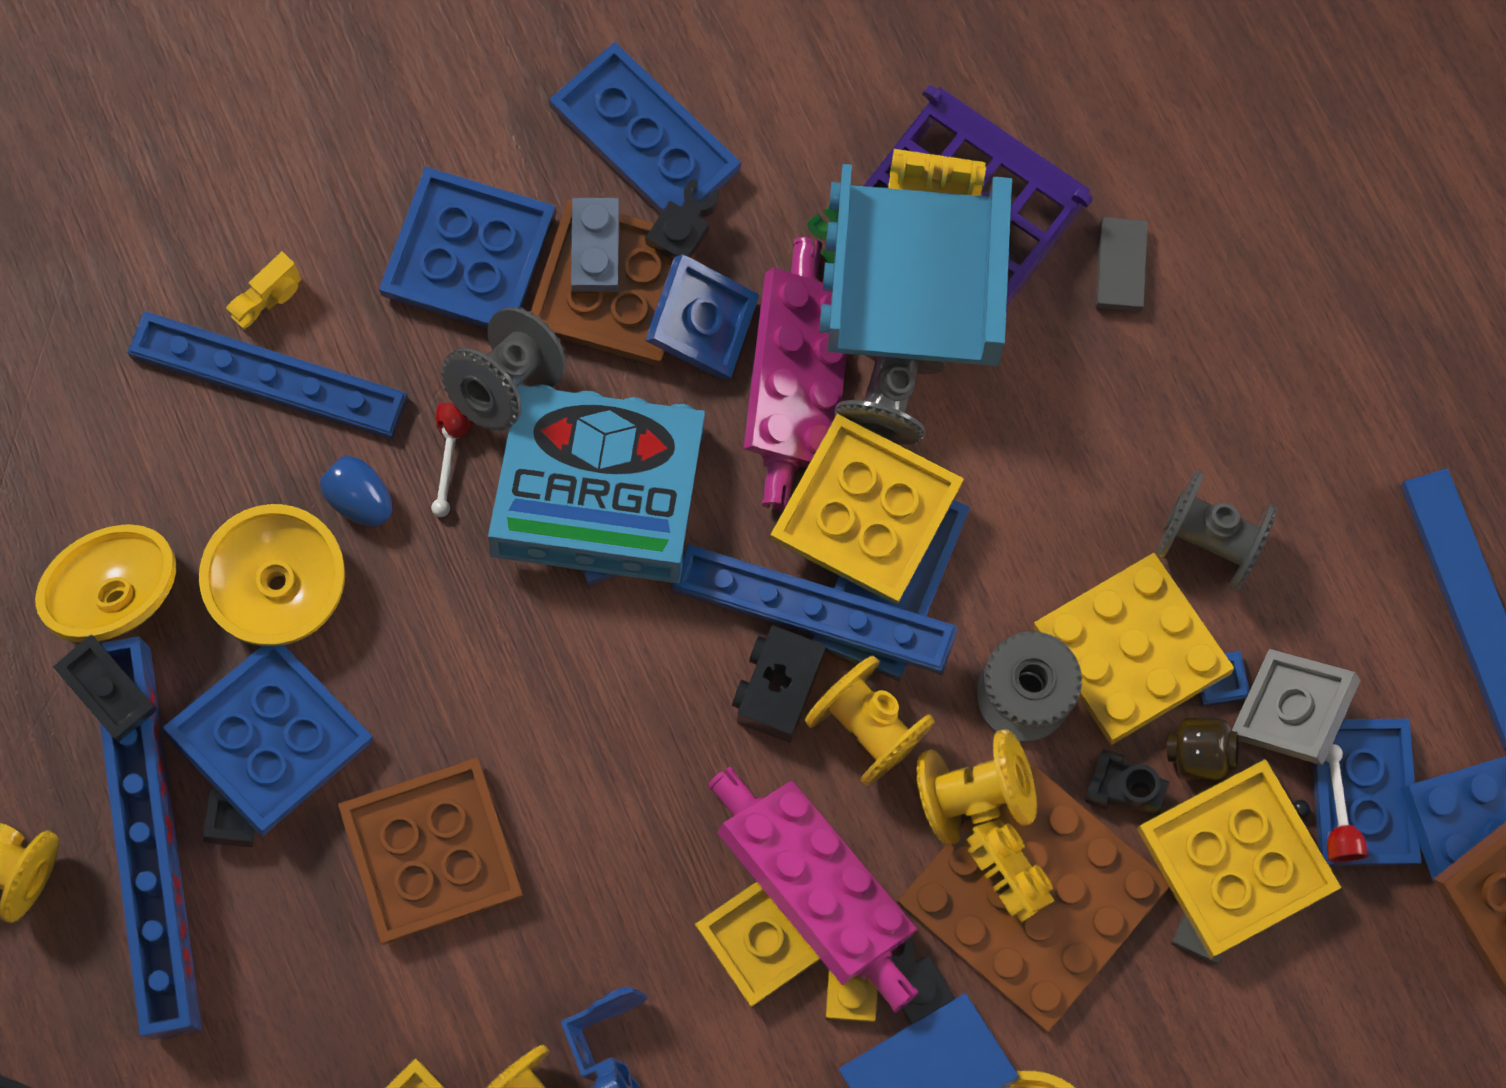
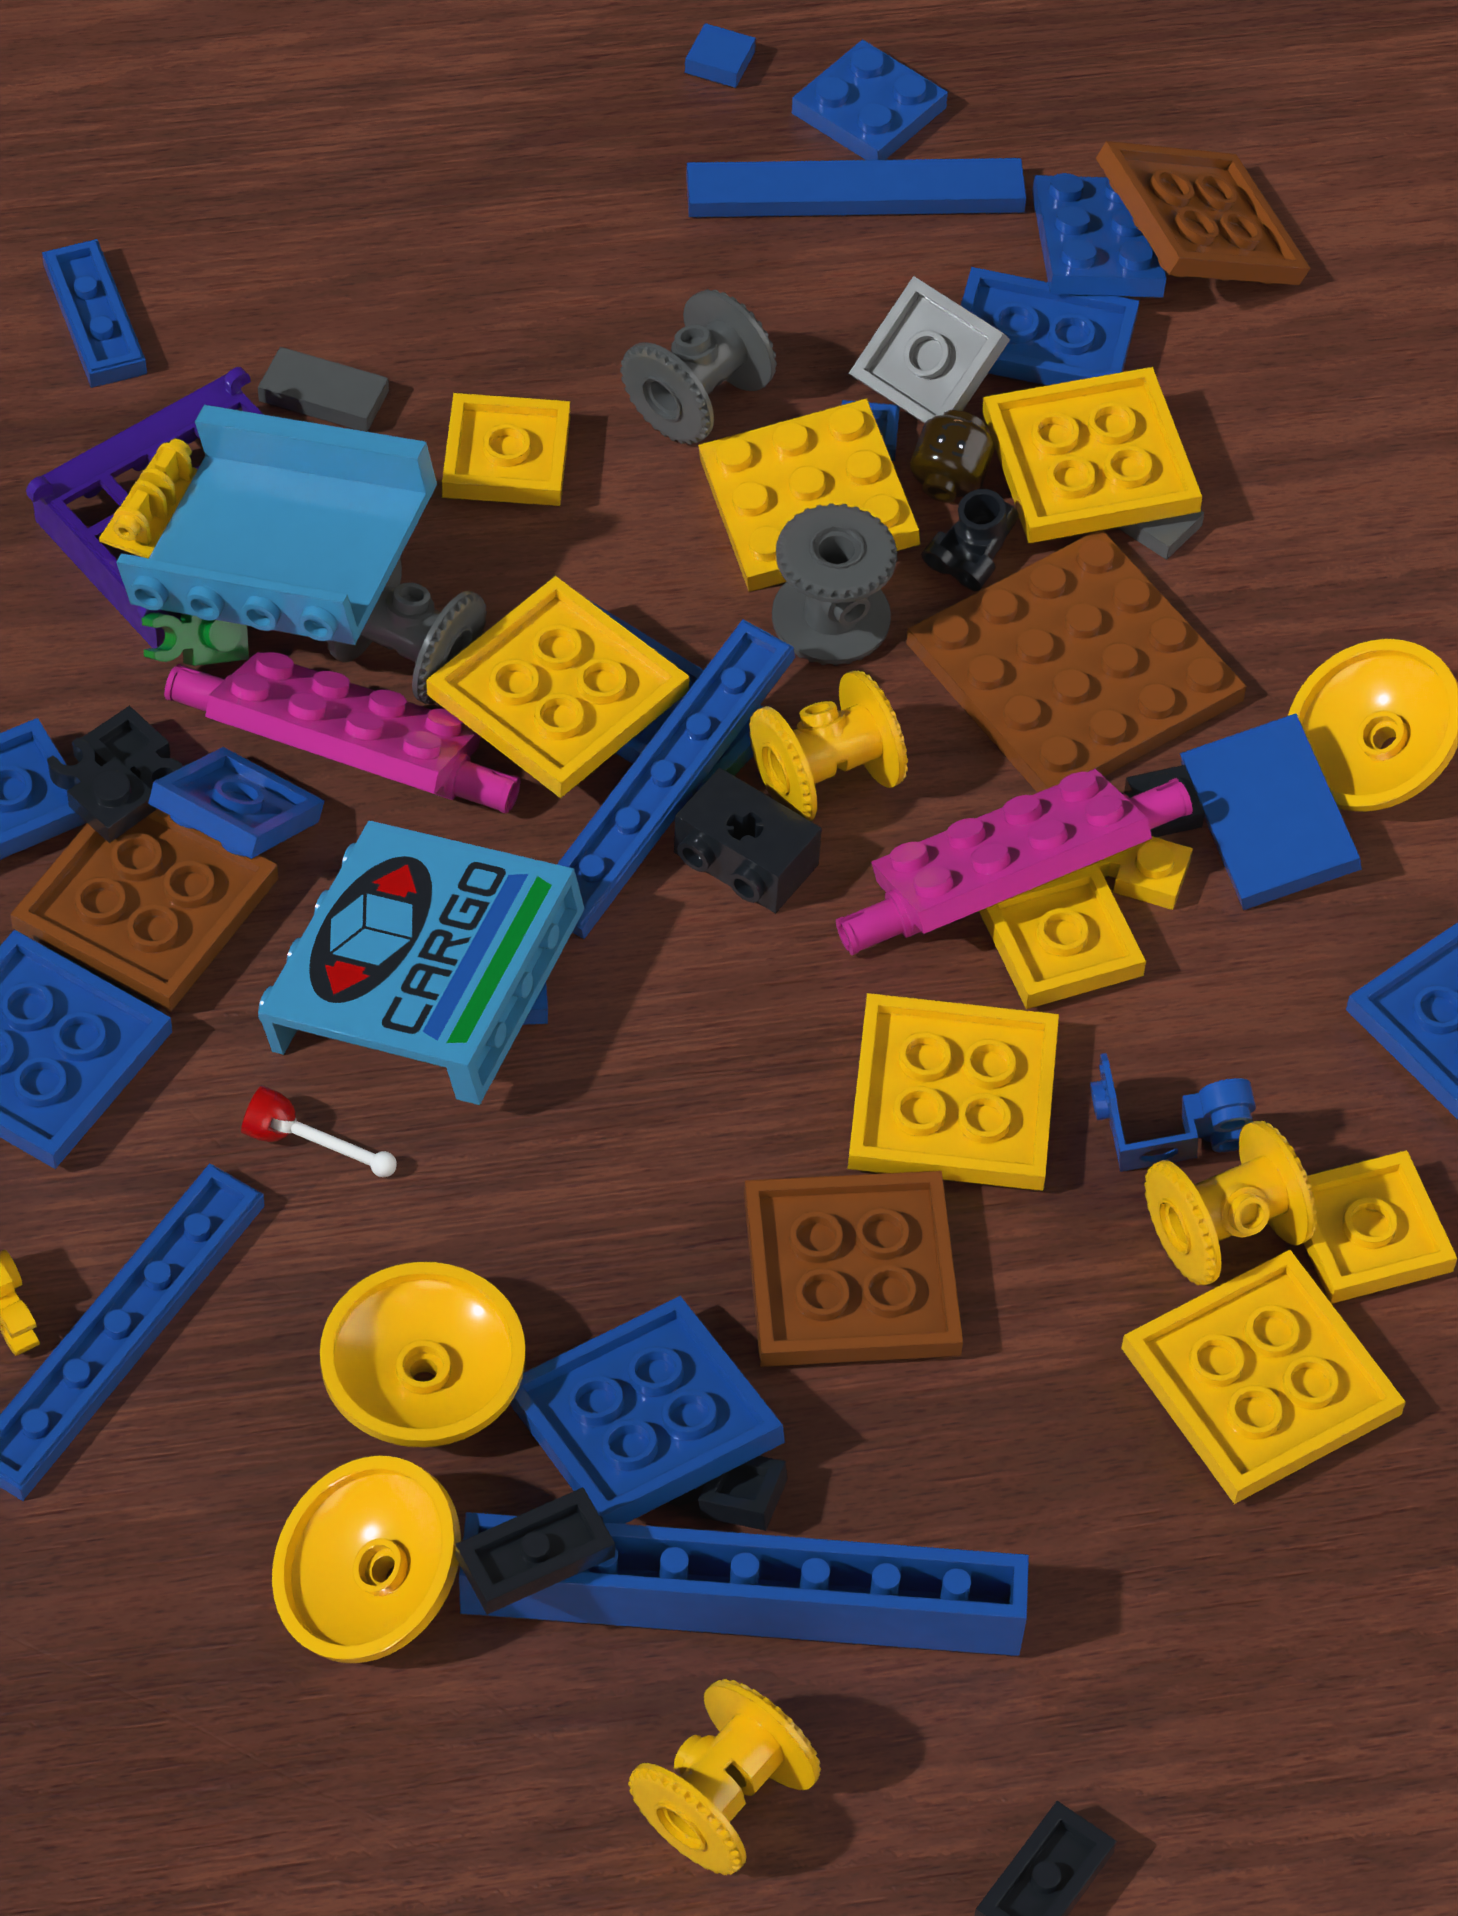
camera: 75 degrees left, 20 degrees down
blue animal [319,456,393,527] -> none
dark grey hose [441,307,567,431] -> none
sand blue plate [571,198,619,292] -> none
yellow hose [917,729,1037,845] -> none
yellow hinge [966,819,1055,922] -> none
red hinge [1325,744,1369,863] -> none
none -> blue tile [42,239,147,388]
none -> black plate [81,705,184,789]
none -> yellow plate [442,393,570,506]
none -> yellow plate [847,993,1059,1191]

